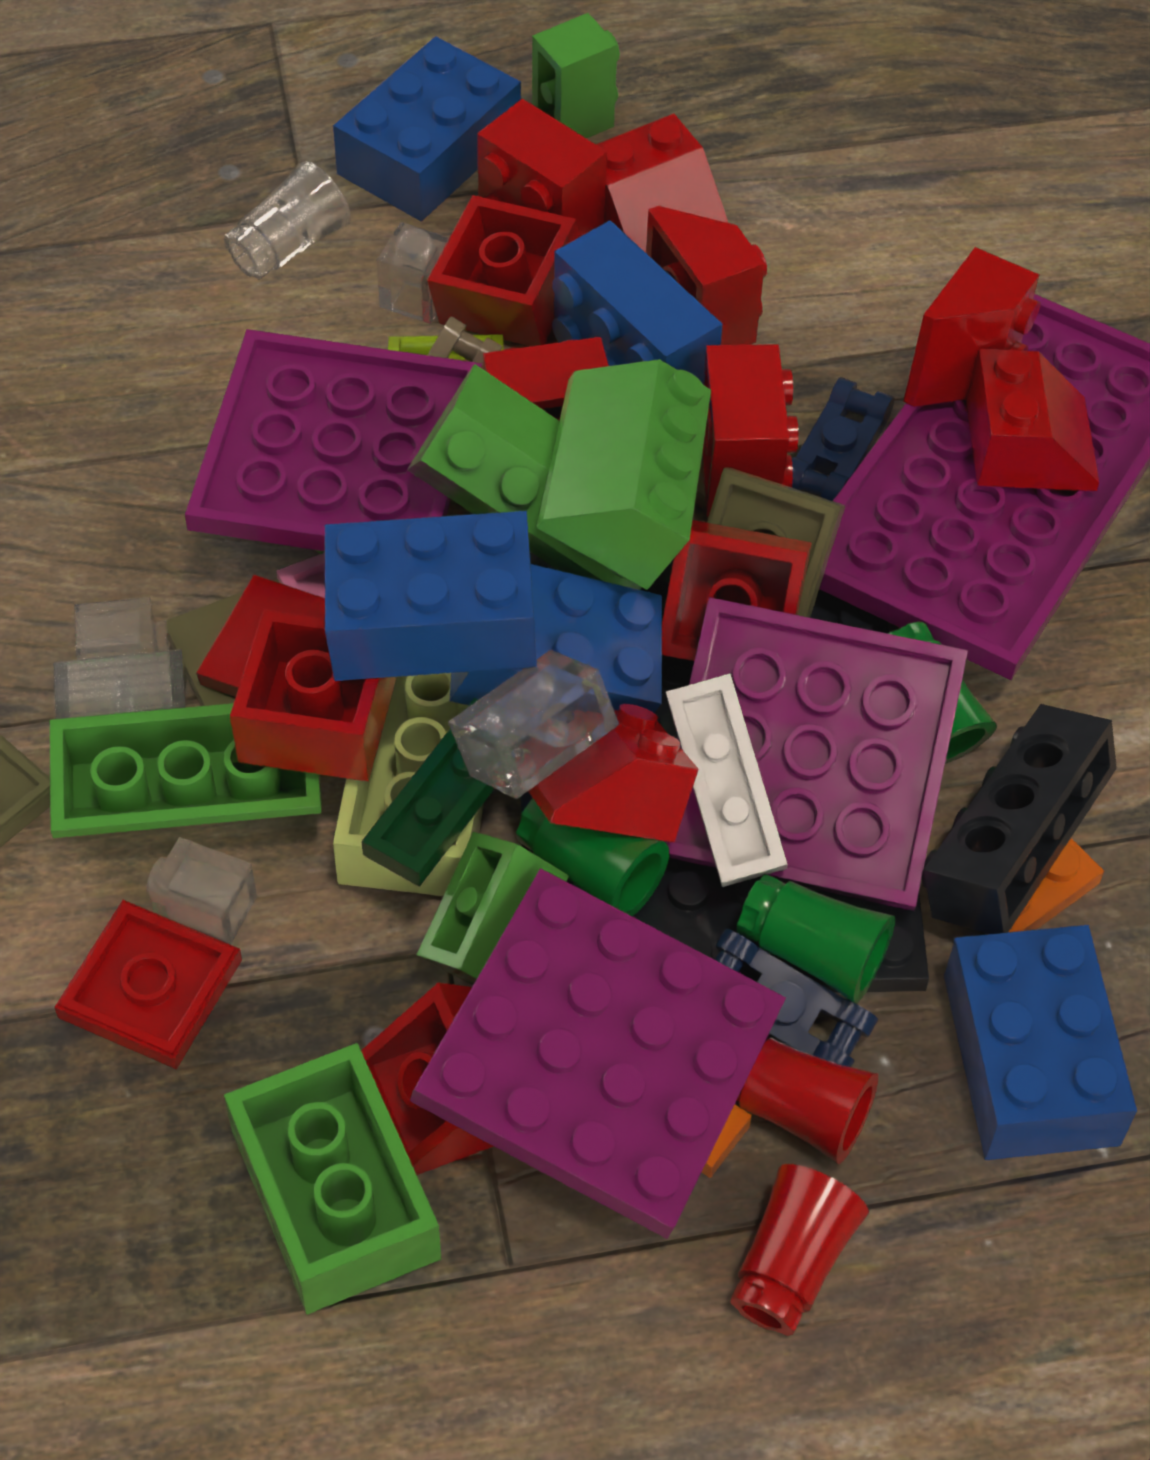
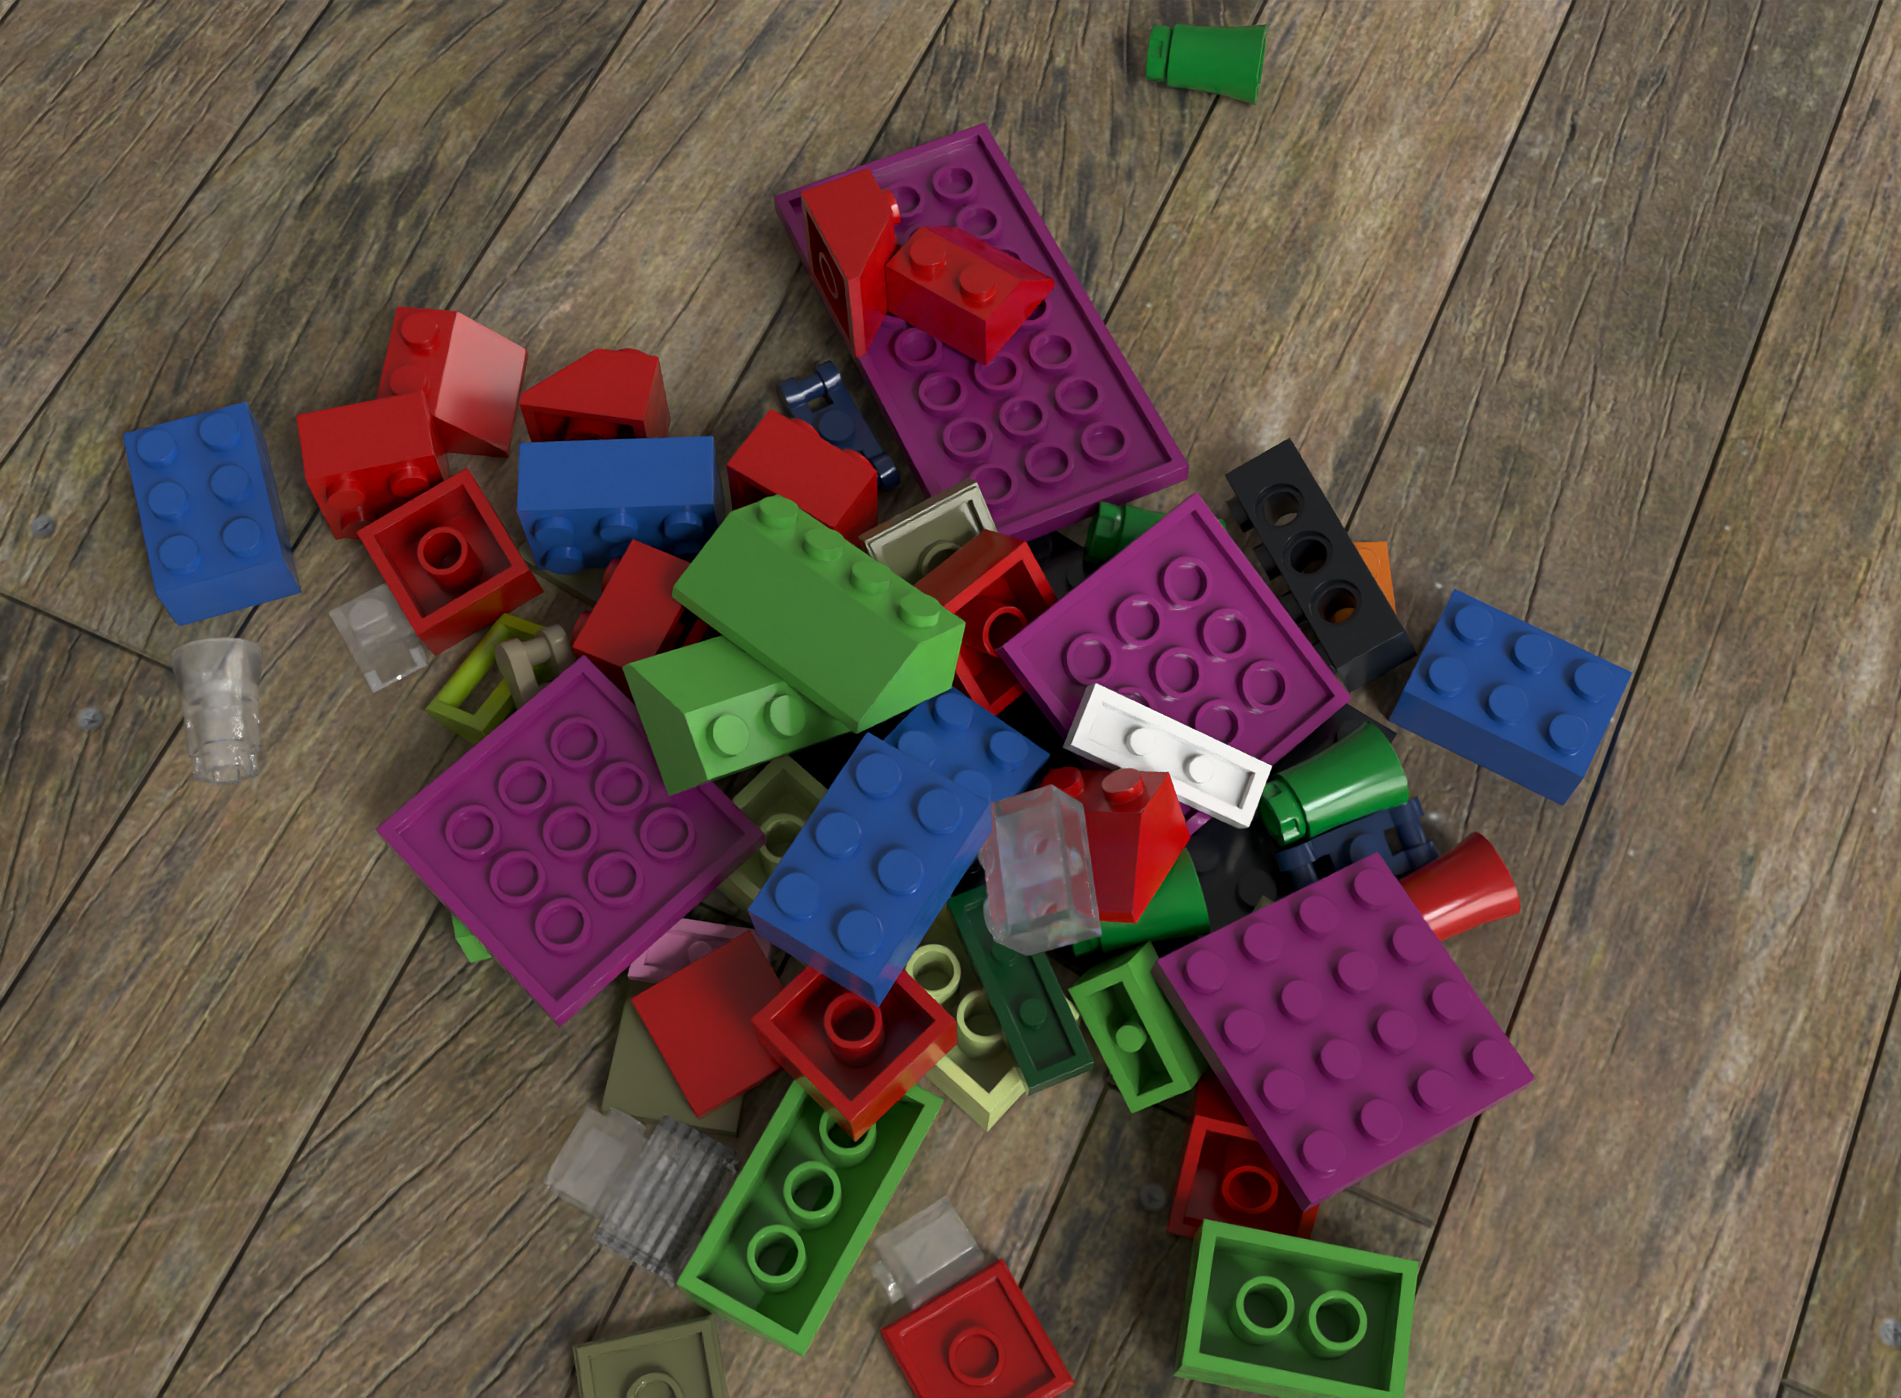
camera: 55 degrees left, 10 degrees up
bright green brick [532,13,620,139] -> none
red plant [730,1164,869,1336] -> none

